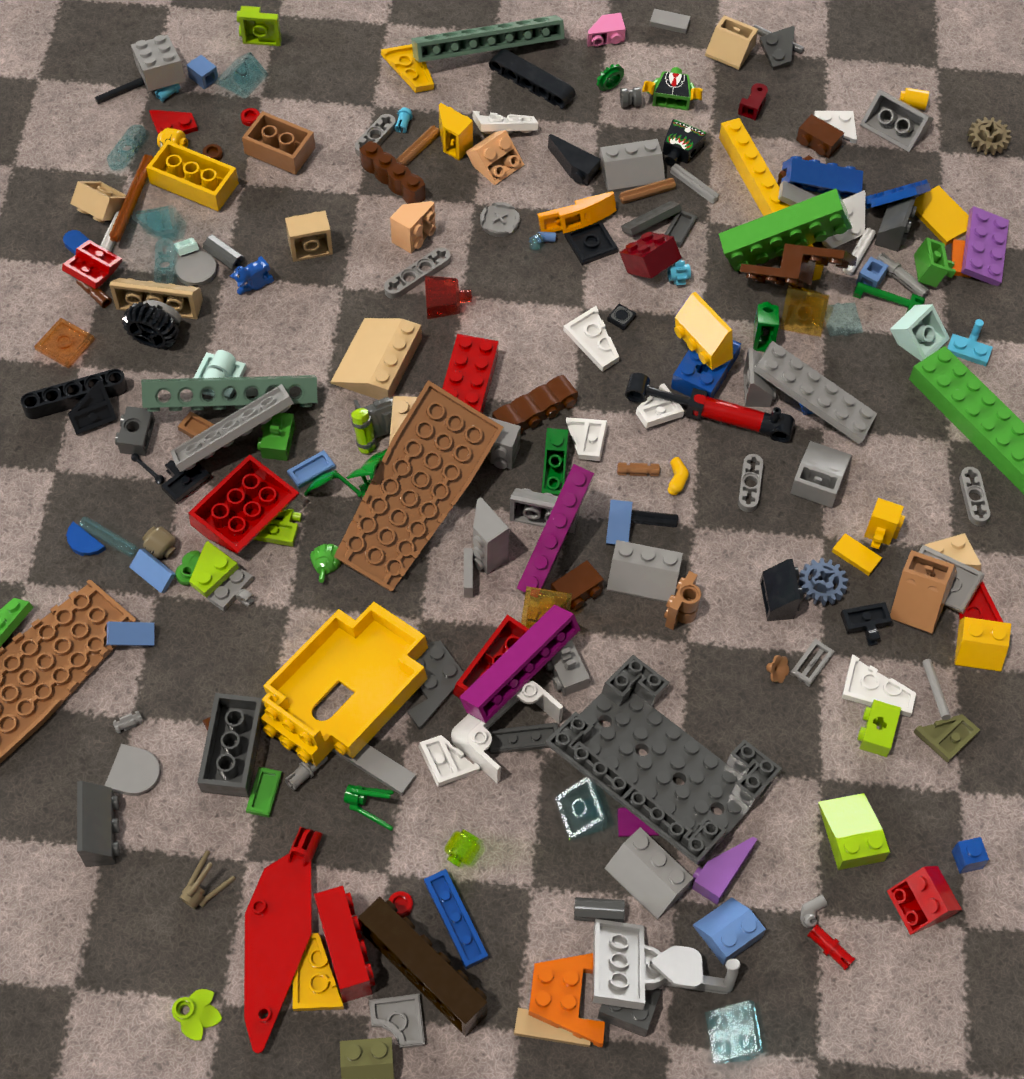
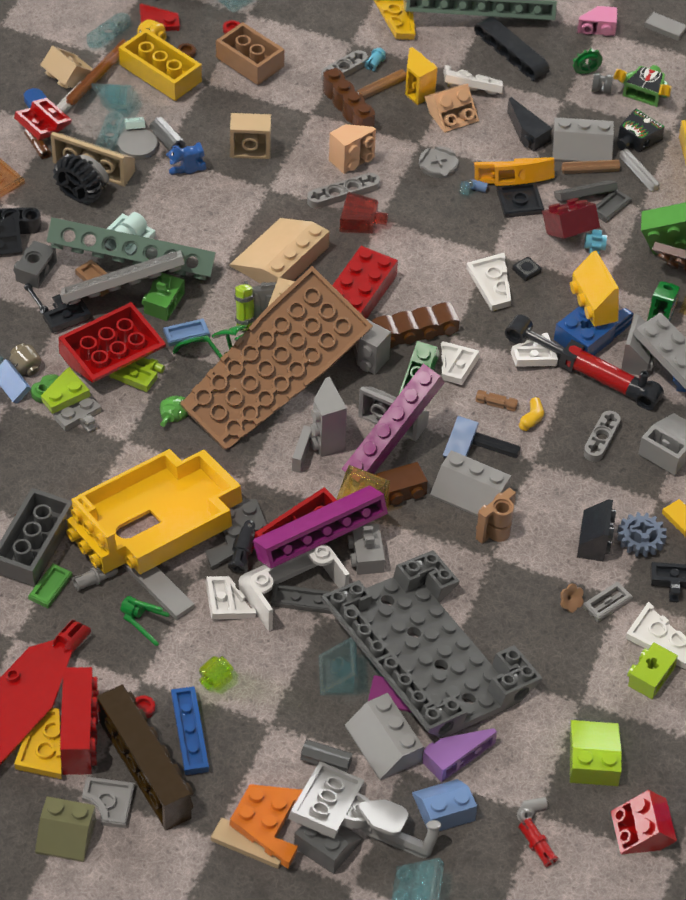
camera: 15 degrees right, 10 degrees down
none -> black piece [228,520,255,573]

